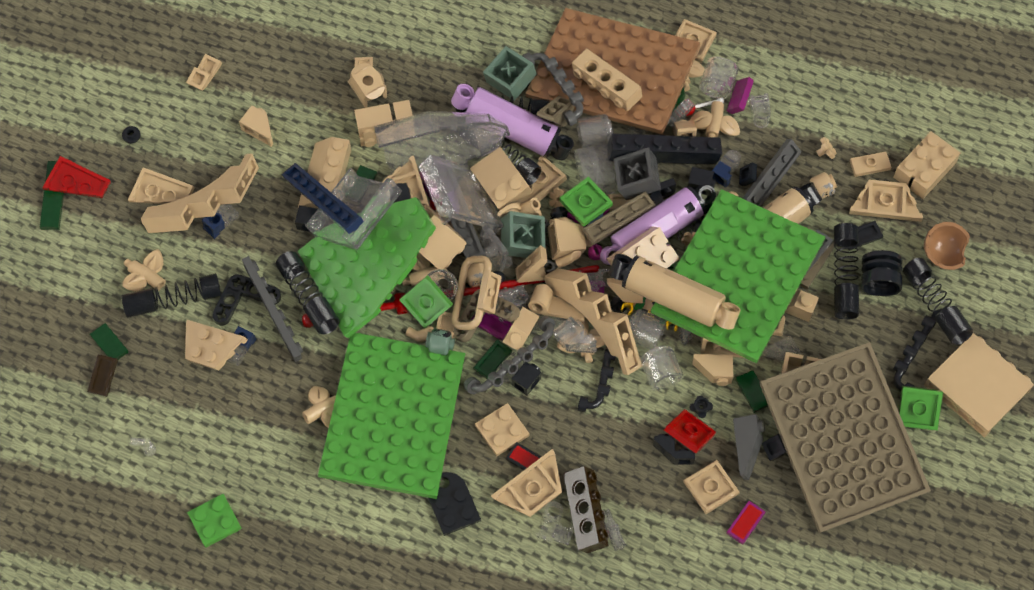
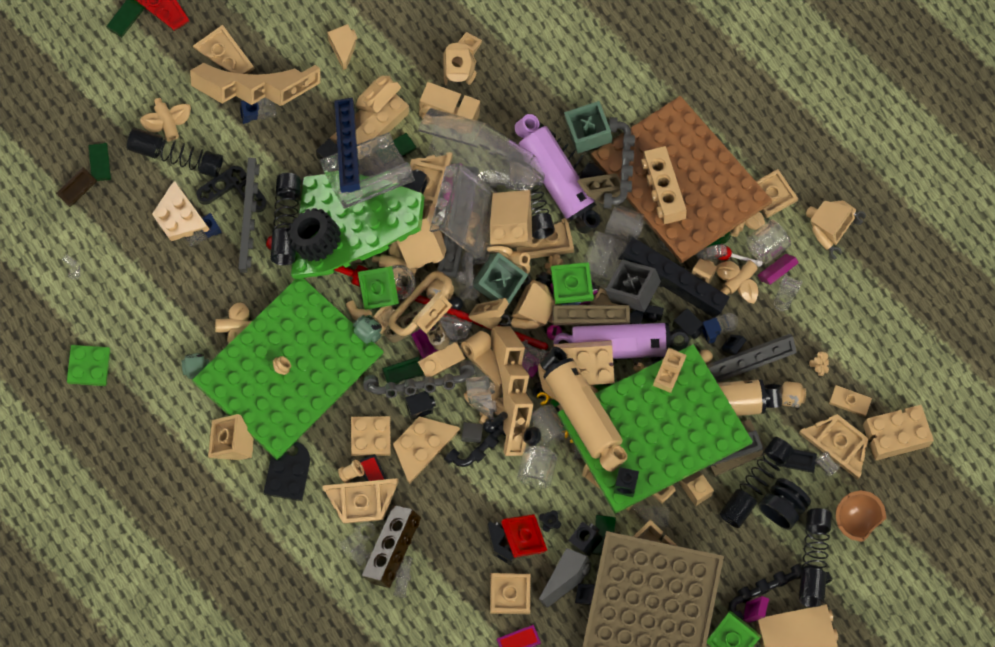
camera: 25 degrees right, 5 degrees up
tan slope [692,354,733,386] -> none
none -> sand green head [181,353,209,379]
none -> tan slope [208,414,254,460]
none -> tan plate [273,356,291,375]
none -> black tyre [287,208,341,262]
none -> tan bush [338,460,364,483]
none -> tan slope [355,75,401,113]
none -> tan wing [393,416,460,484]
none -> dark grey slope [461,422,483,443]
none -> black bar [483,411,508,434]
none -> black plate [523,427,541,447]
none -> black brick [568,521,603,556]
none -> black brick [614,467,639,497]
none -> tan slope [653,348,687,393]
none -> magenta tile [743,596,769,623]
none -> tan torso [806,200,866,260]
none -> clear bush [814,451,840,477]

